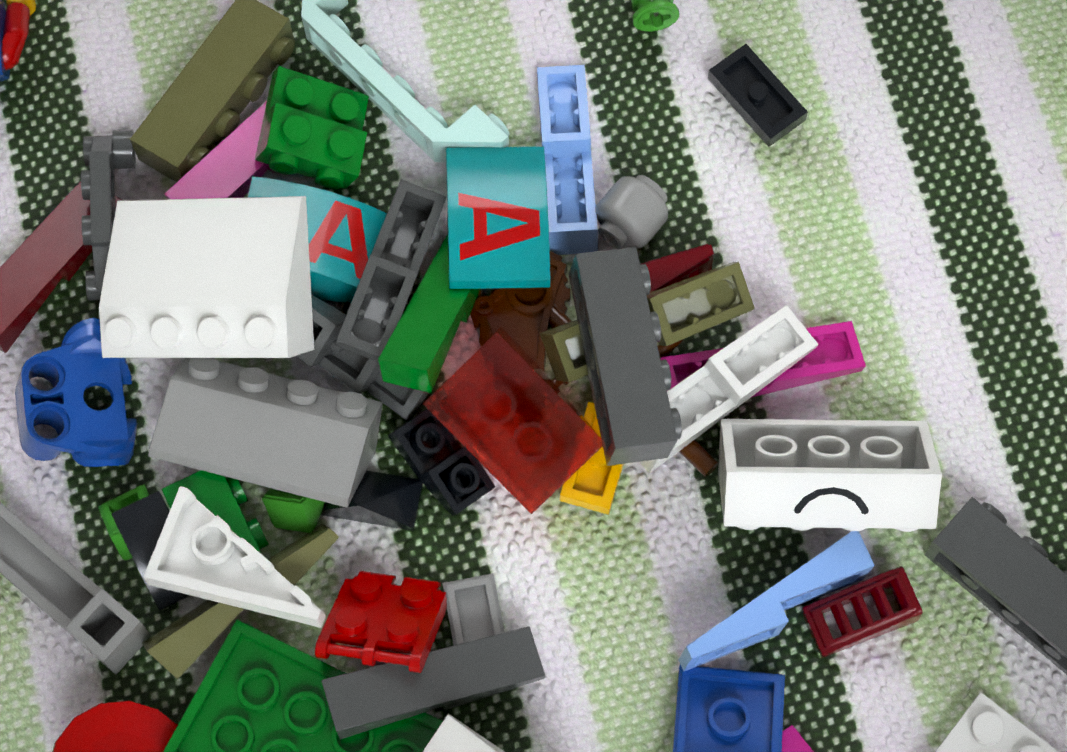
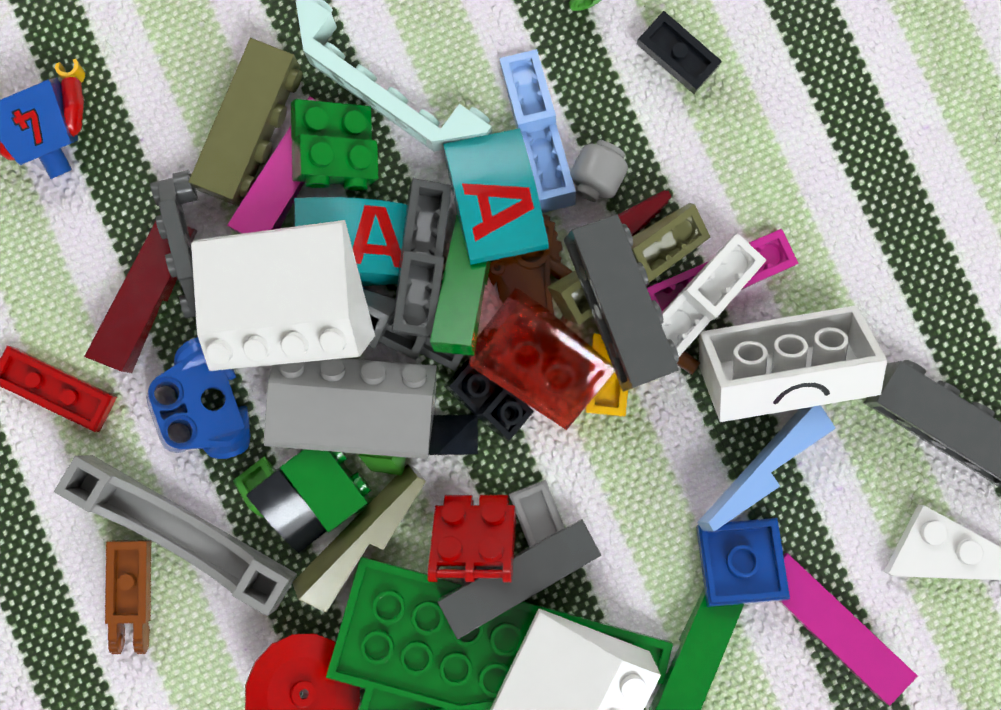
camera: 15 degrees left, 15 degrees up
white wing [143,486,326,628] -> none
dark red slope [801,566,923,658] -> none

